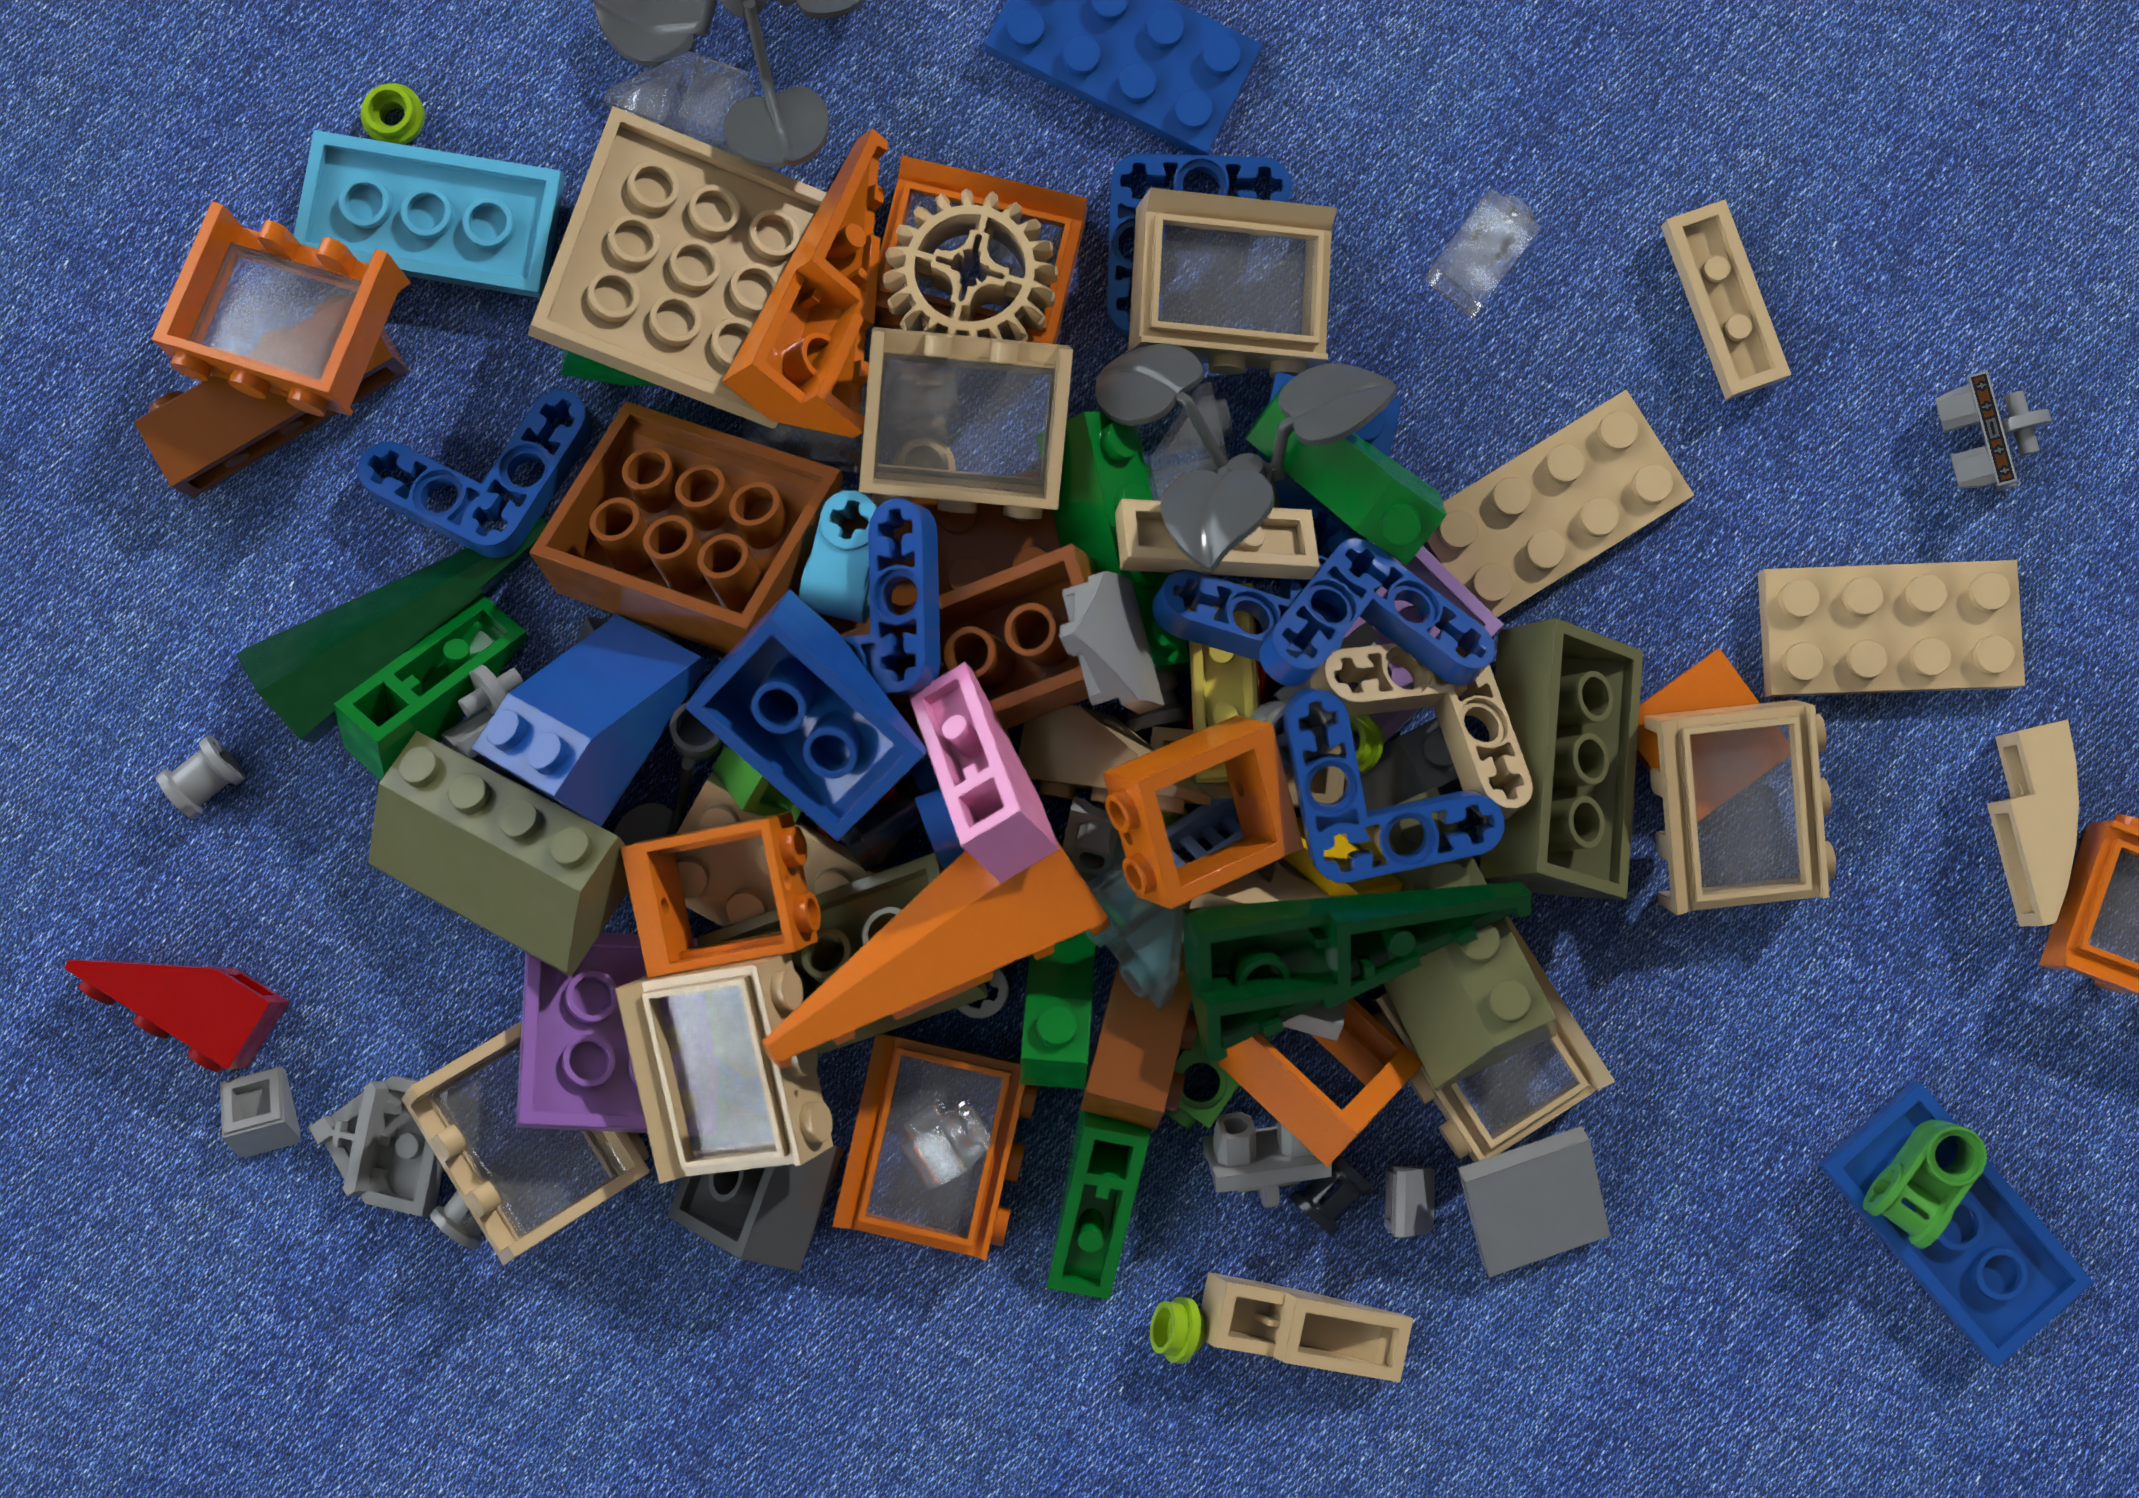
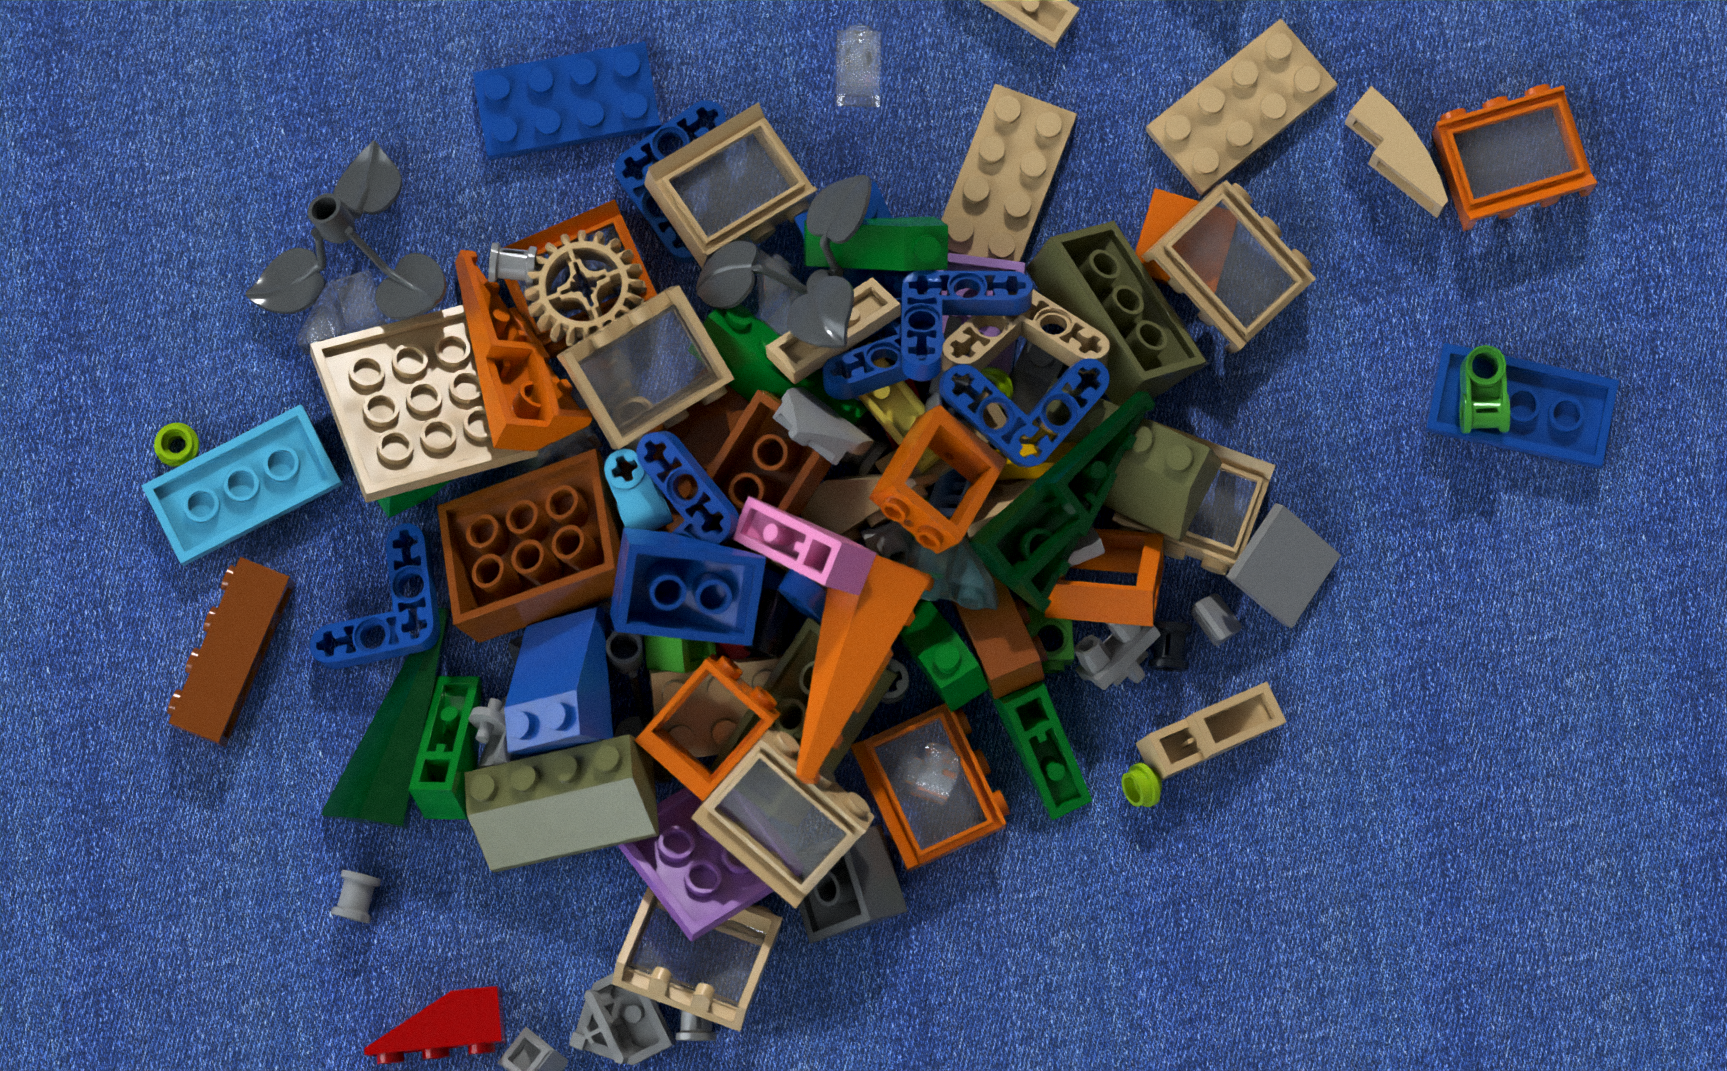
camera: 35 degrees left, 5 degrees down
window [151,201,411,417] -> none
none -> light grey bush [488,242,538,286]

